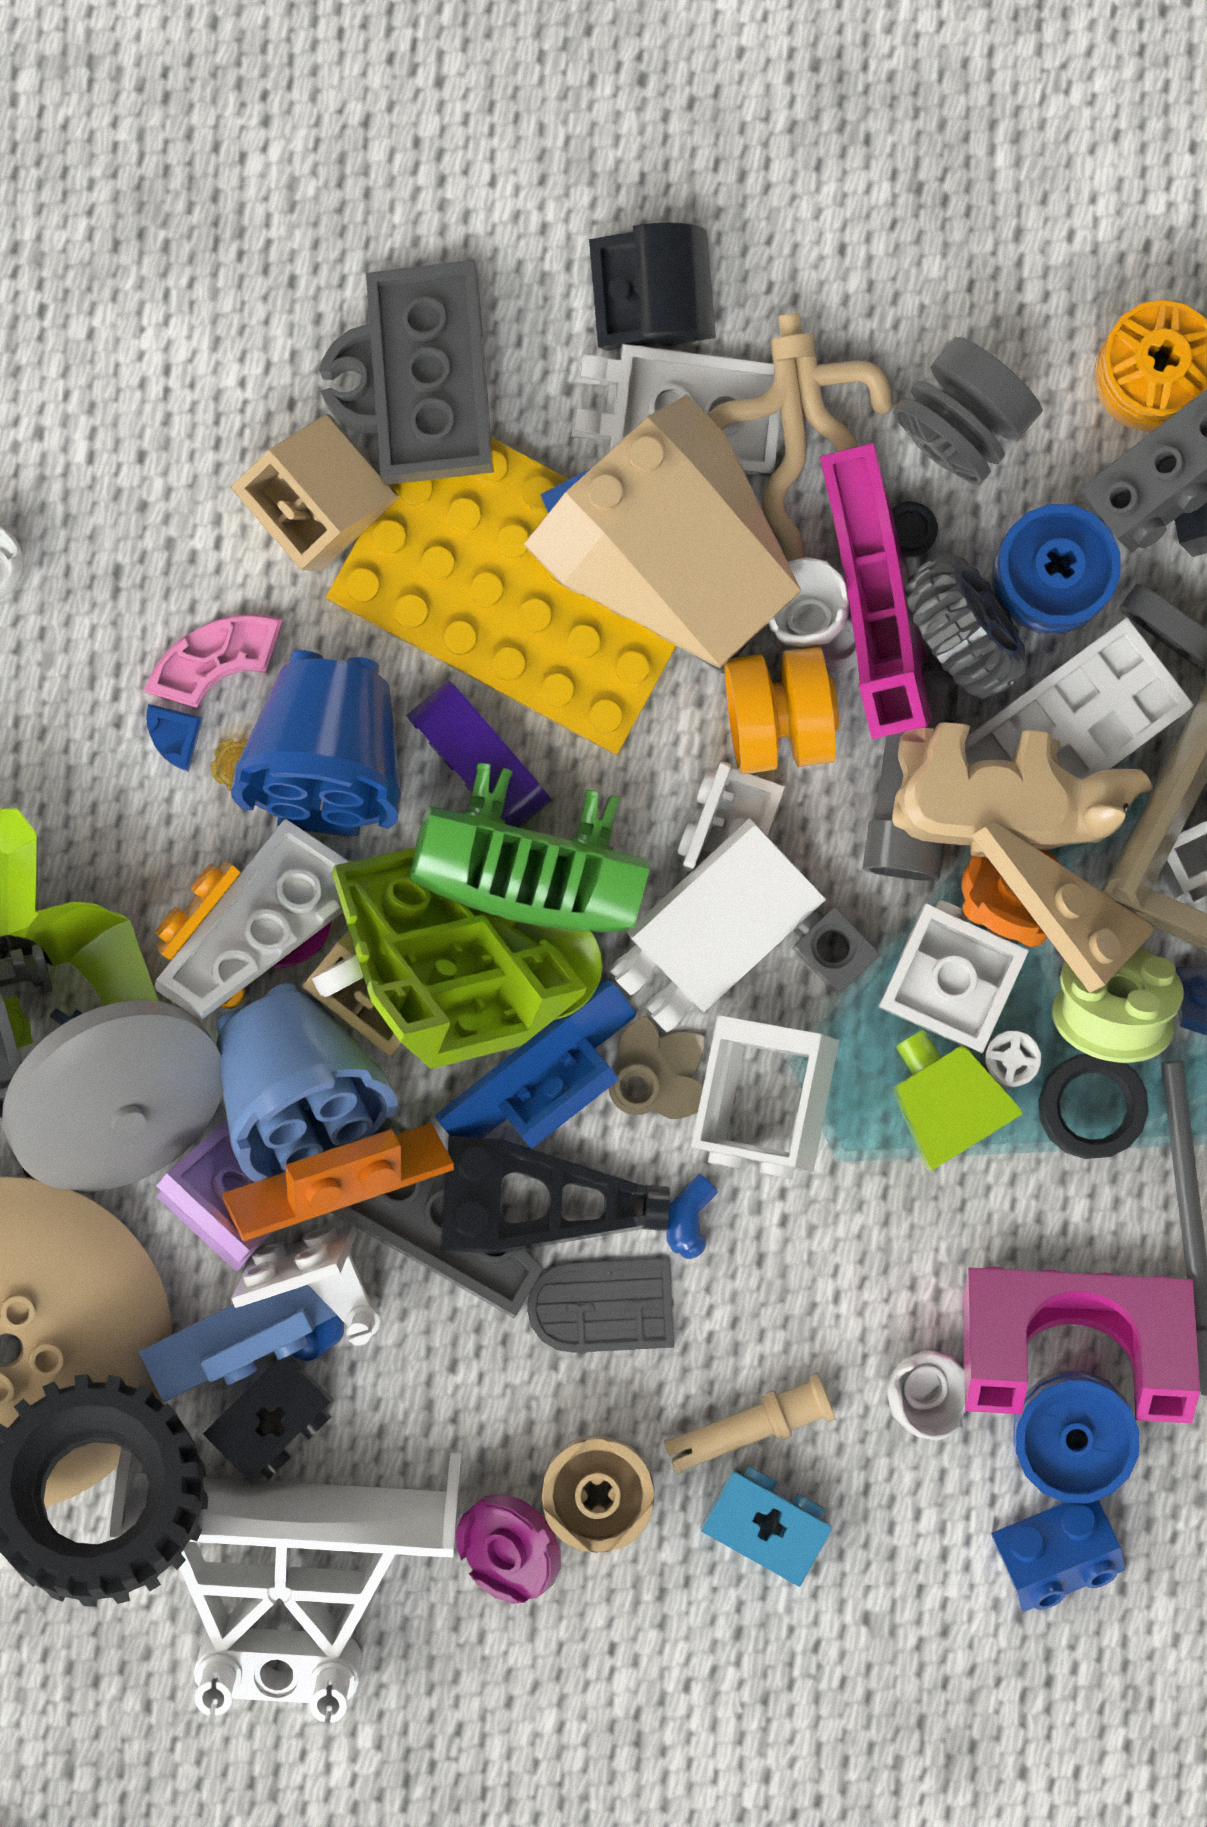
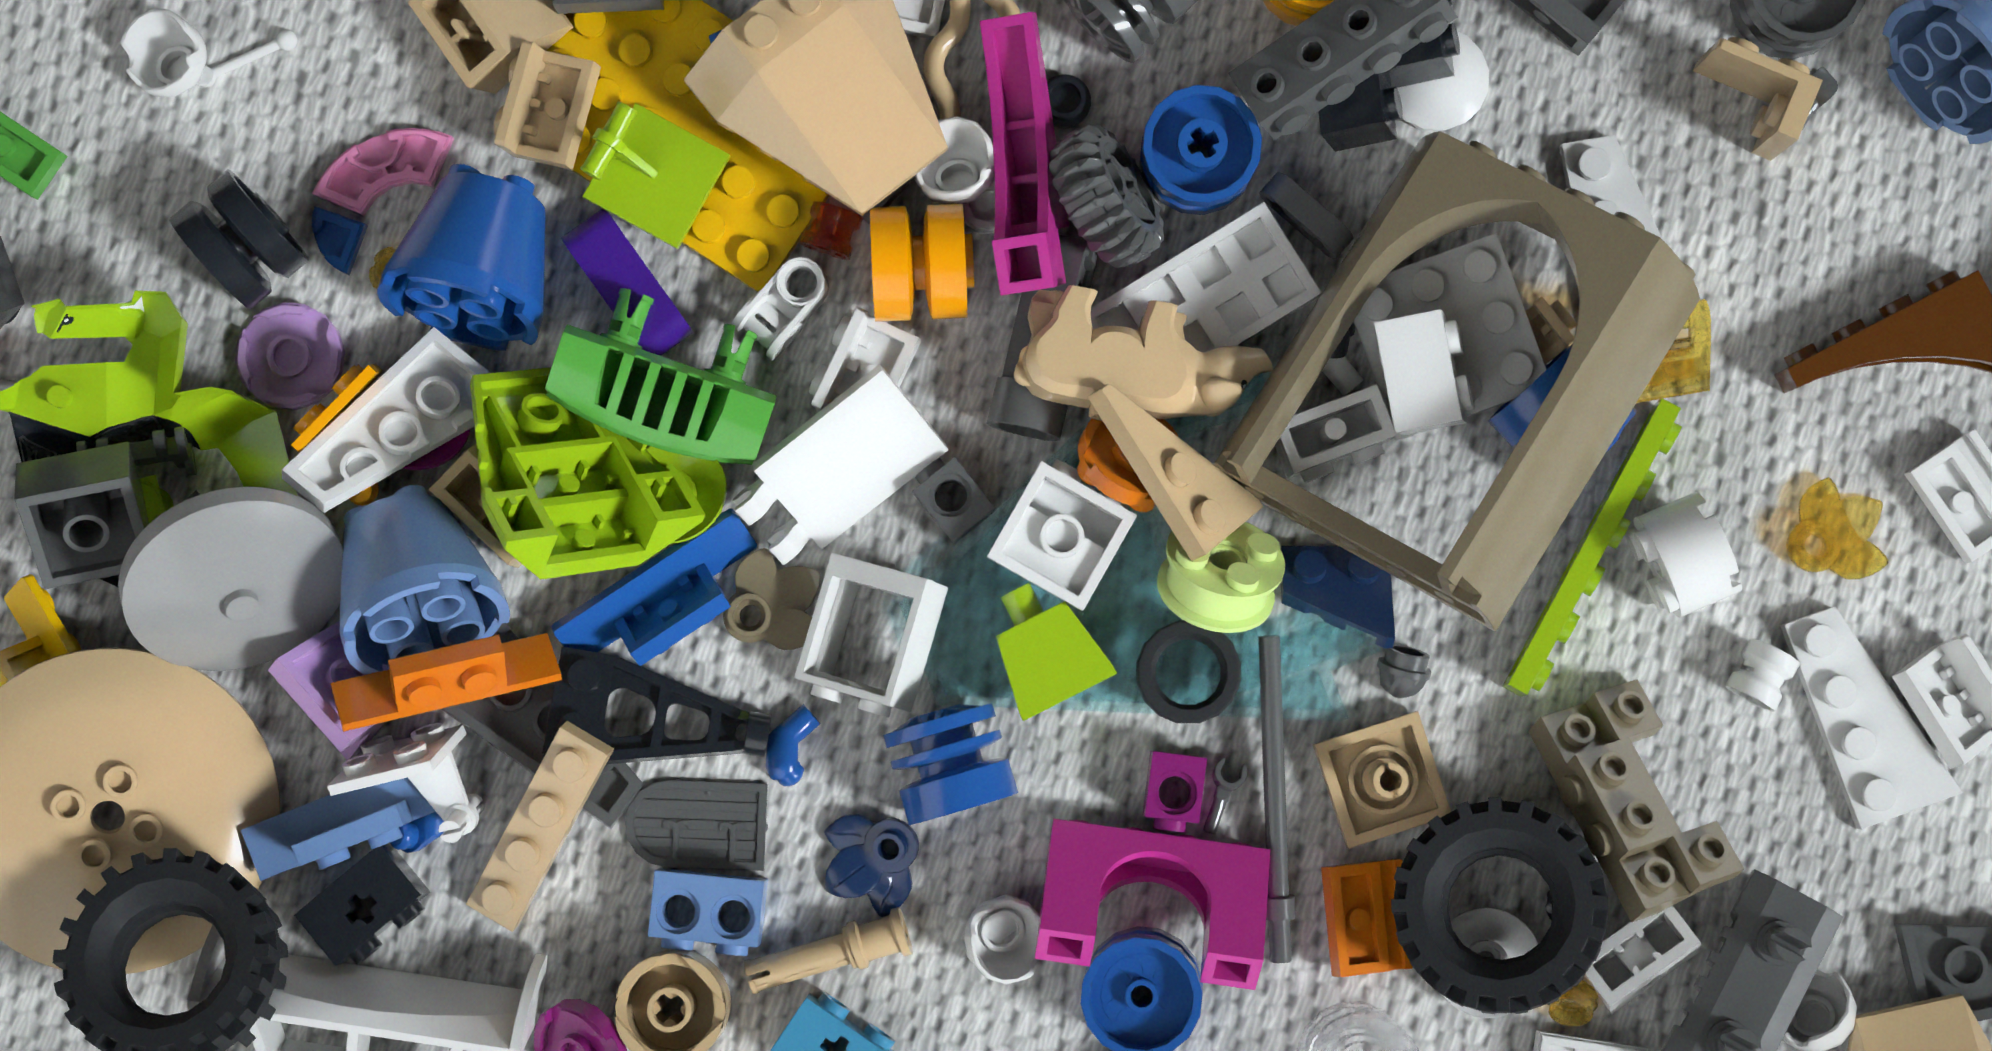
camera: 10 degrees right, 0 degrees up
white tile [311,954,363,997] -> none
white wheel [981,1031,1041,1088] -> none
none -> black wheel [169,169,309,309]
none -> white hinge [197,30,297,87]
none -> lavender tile [235,302,345,410]
none -> tan plate [466,721,614,932]
none -> tan bracket [494,40,601,170]
none -> lime plate [580,101,731,250]
none -> medium blue brick [648,868,768,956]
none -> white piece [732,257,829,361]
none -> clear red wheel [800,201,863,260]
none -> dark blue plate [824,814,919,917]
none -> blue wheel [883,703,1018,825]
none -> magenta brick [1142,751,1207,832]
none -> dark grey hand [1203,757,1248,835]

